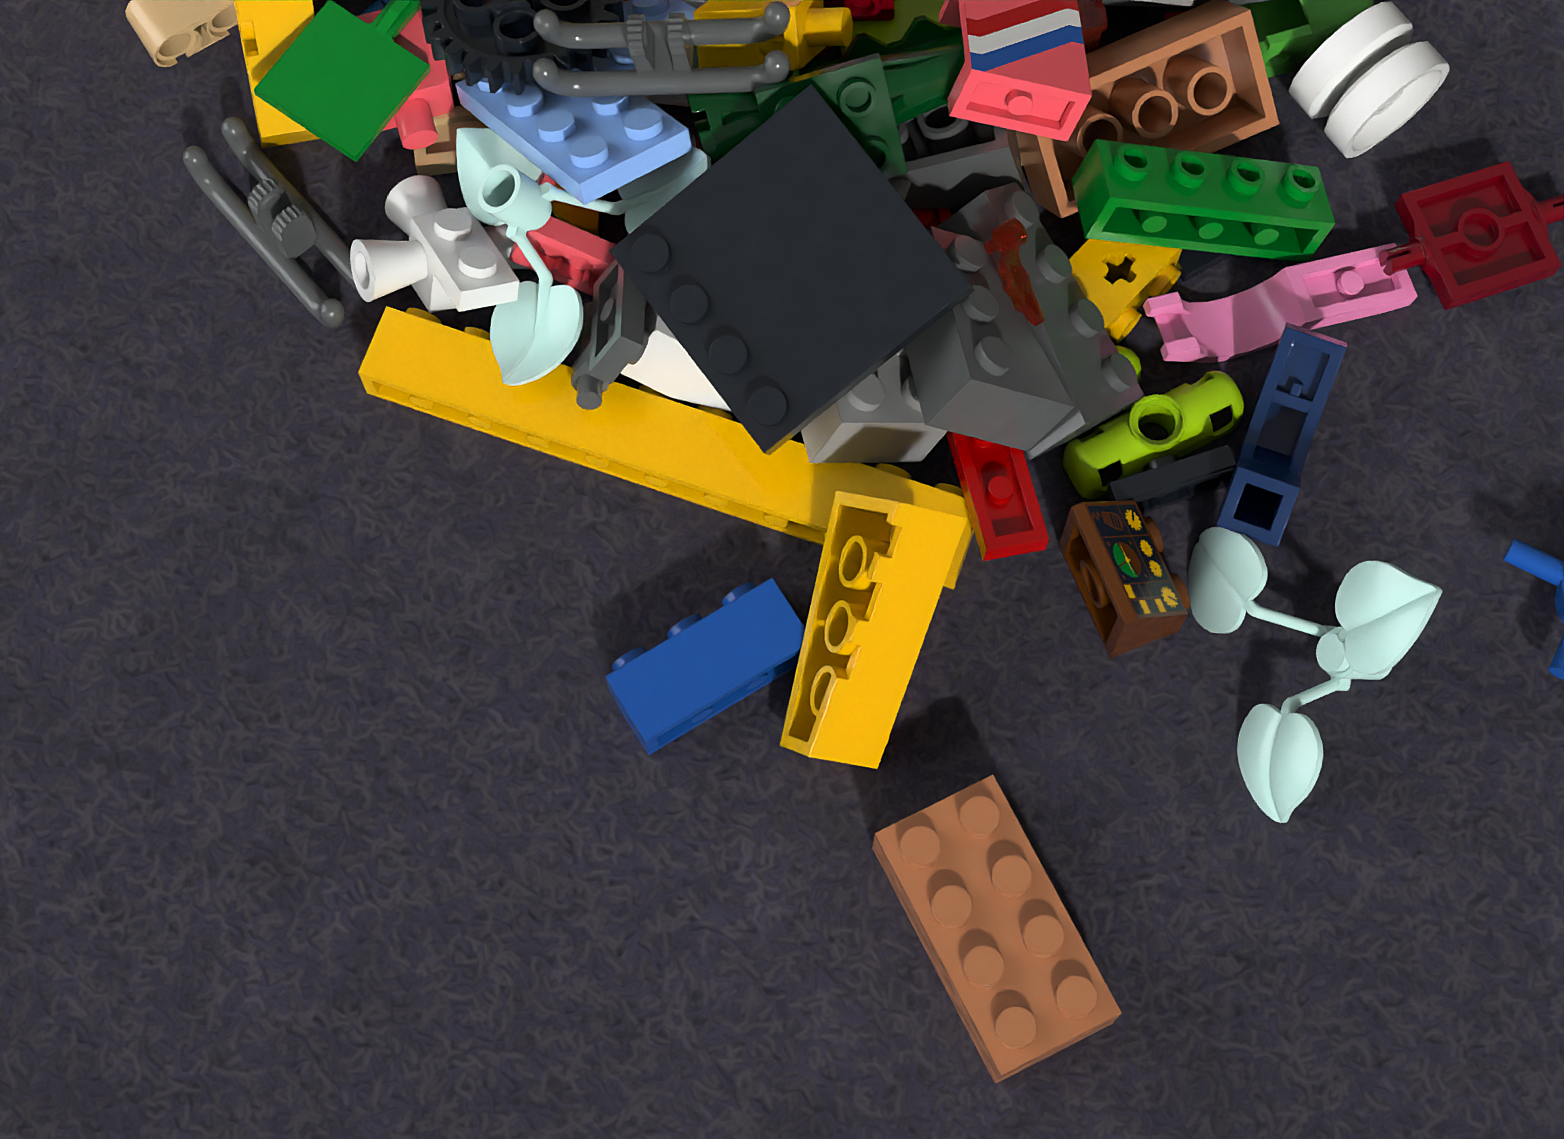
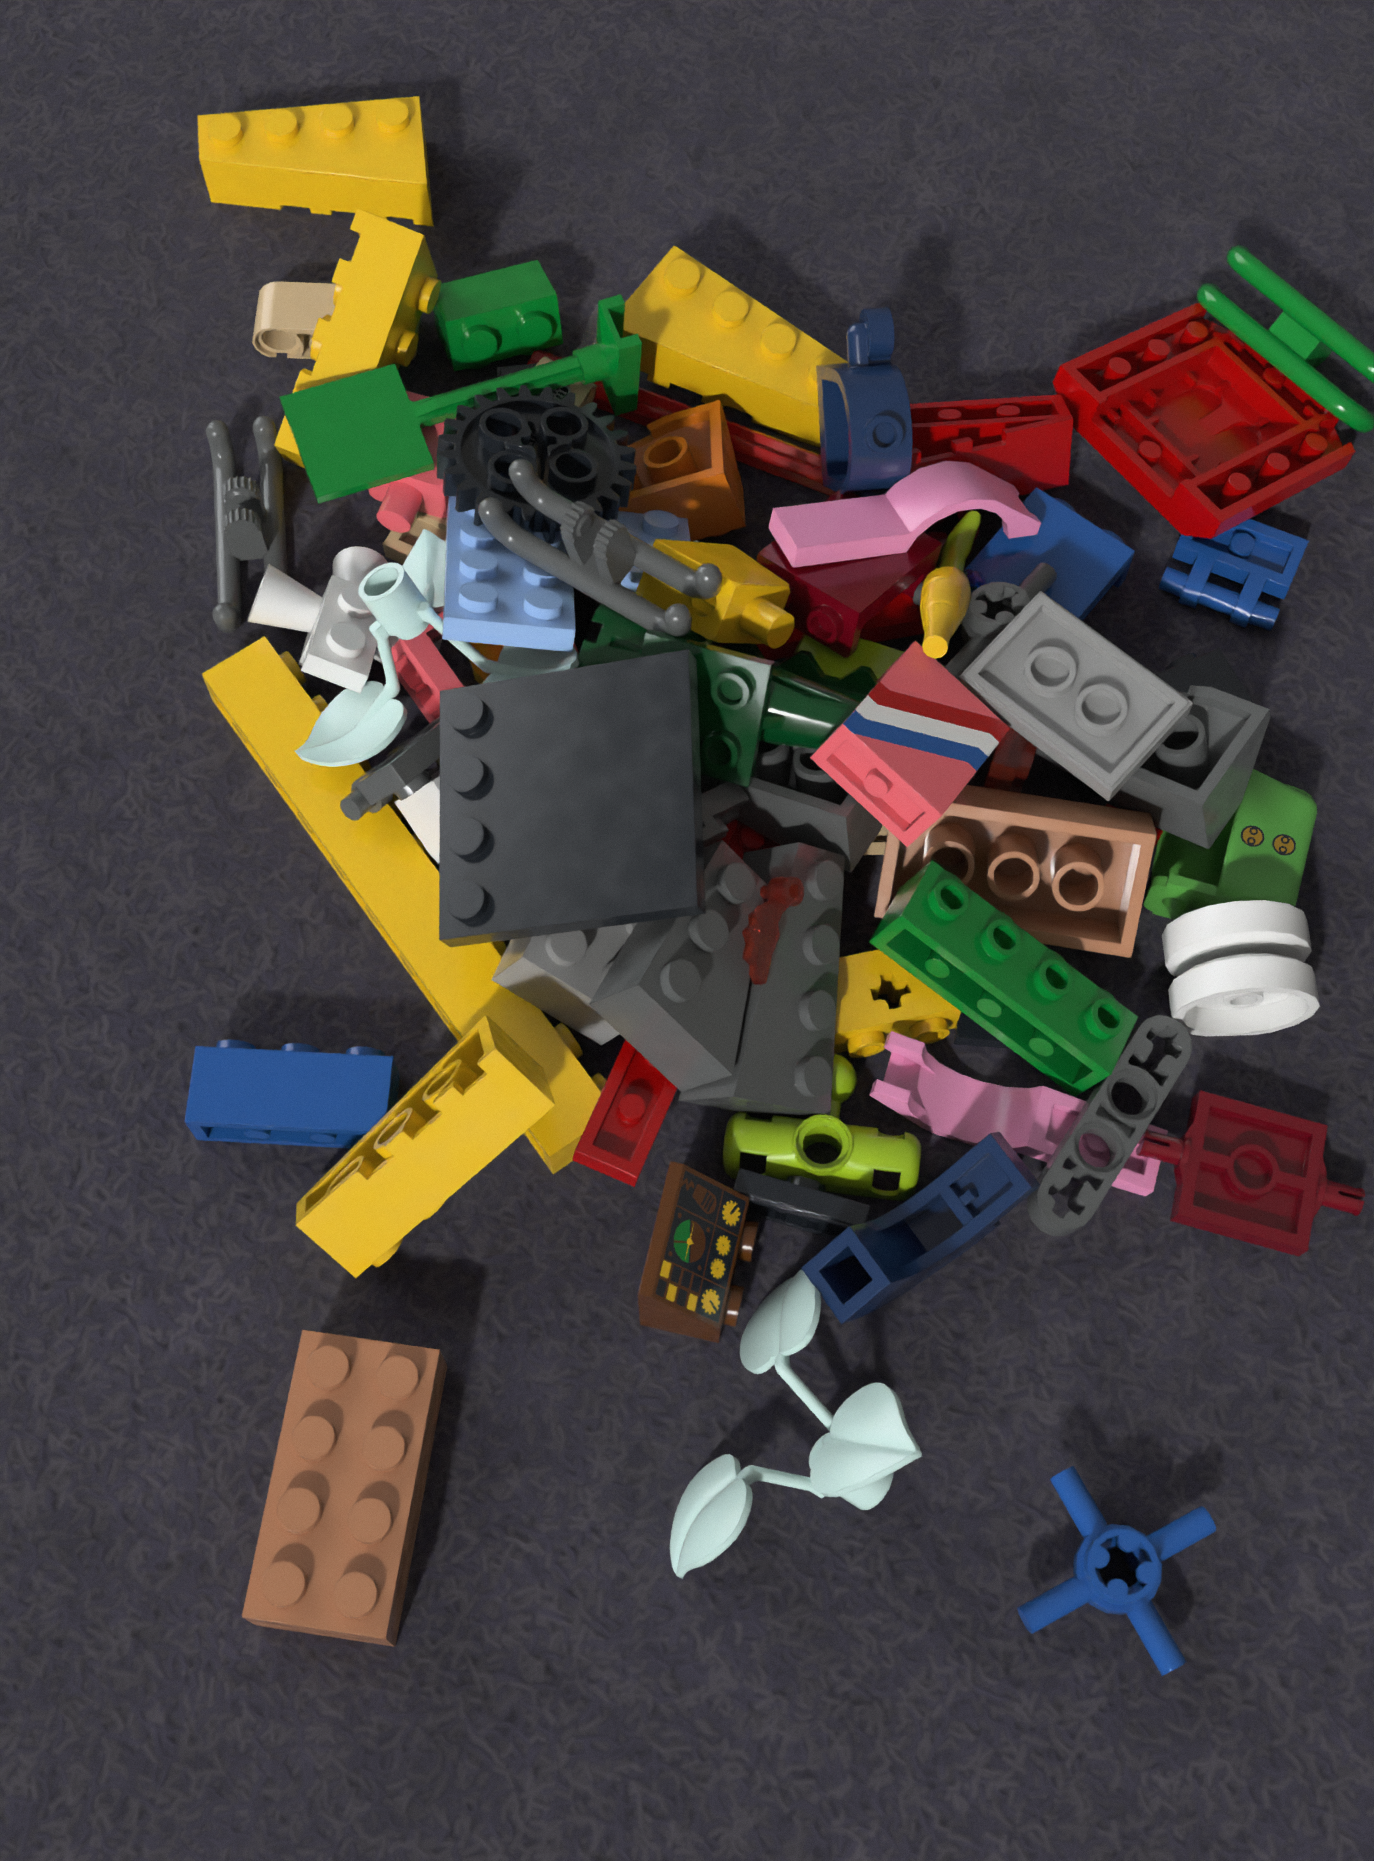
camera: 35 degrees right, 5 degrees down
none -> dark grey beam [1027,1015,1192,1236]

